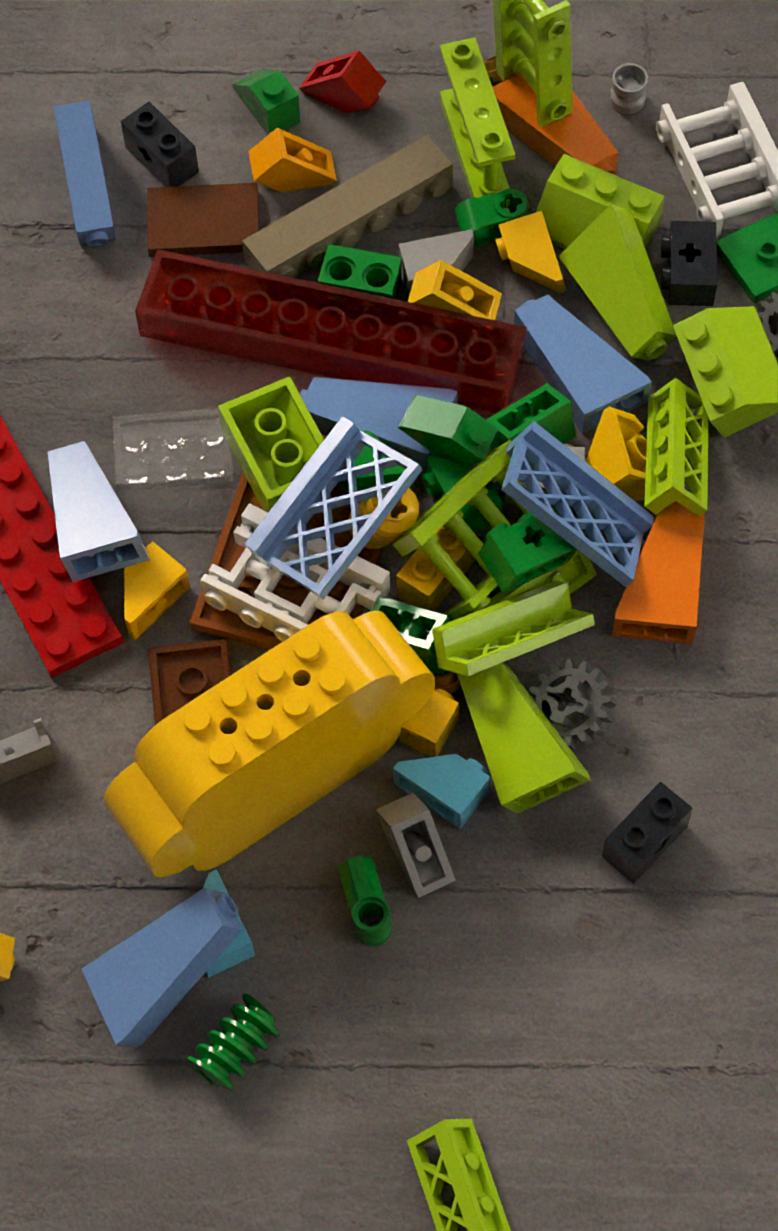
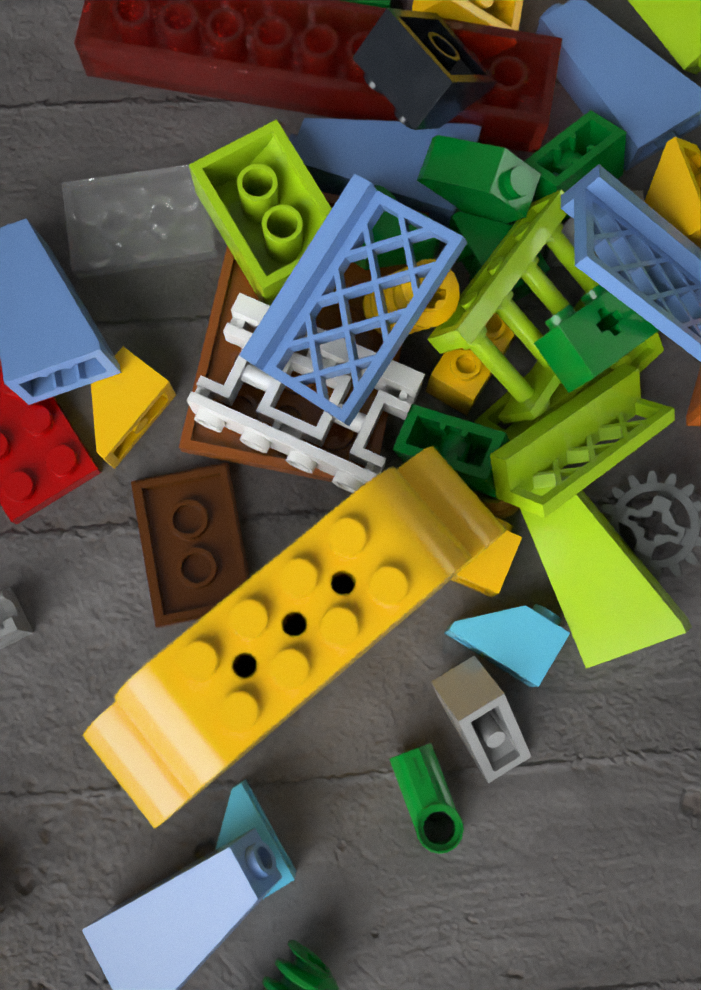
camera: 10 degrees left, 15 degrees up
none -> black slope [353,8,498,130]

